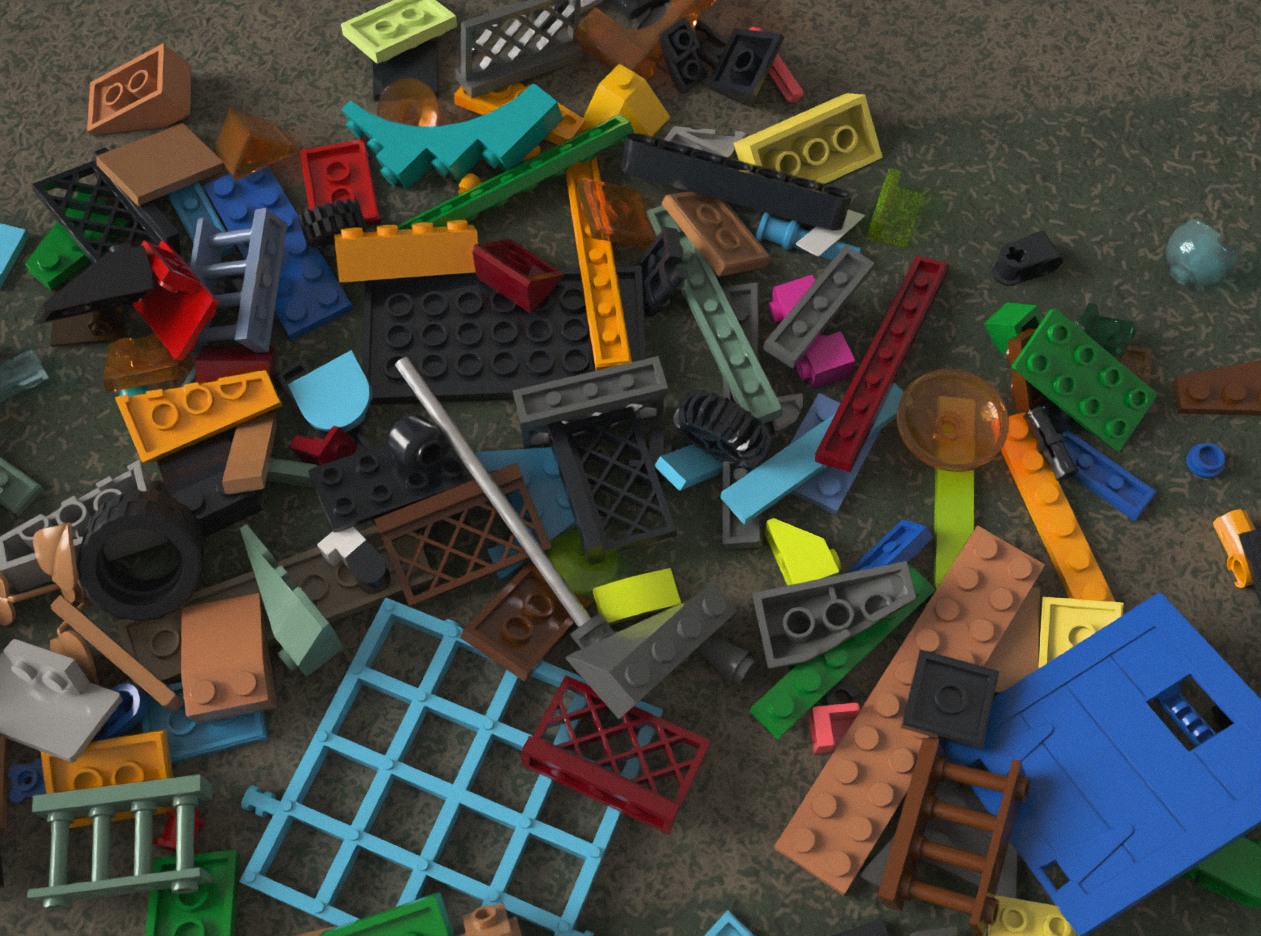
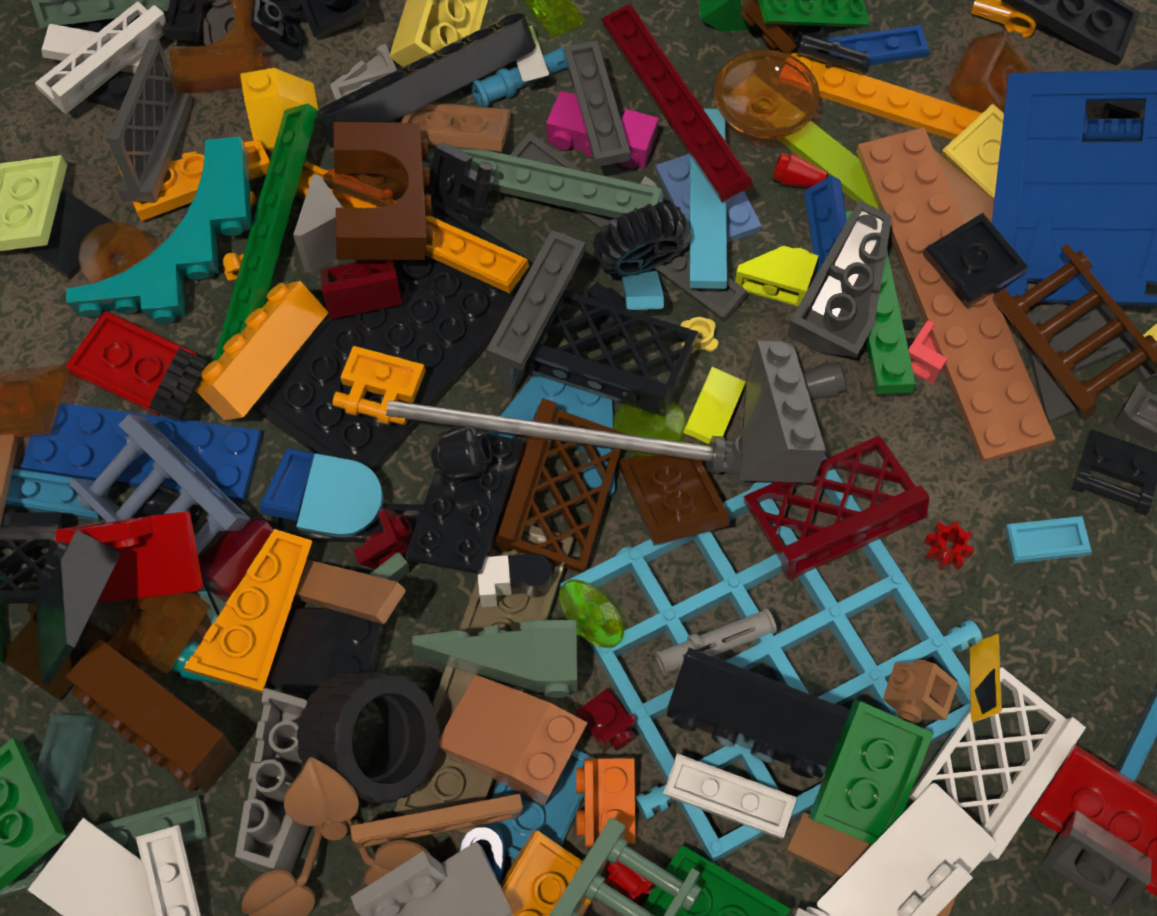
camera: 50 degrees left, 0 degrees up
none -> reddish brown brick [65,638,239,794]
none -> blue tile [260,448,316,521]
none -> light grey slope [293,174,343,273]
none -> light orange plate [332,346,425,425]
none -> reddish brown arch [333,122,433,260]
none -> clear neon green dish [559,579,624,648]
none -> dark red bracket [575,688,637,753]
none -> orange bracket [576,757,635,847]
none -> light grey pin [655,609,777,677]
none -> white tile [663,754,797,839]
none -> black slope [667,647,850,778]
none -> light yellow plate [680,317,718,353]
none -> red cone [772,152,827,188]
none -> red gear [923,521,974,571]
none -> clear orange slope [948,30,1035,113]

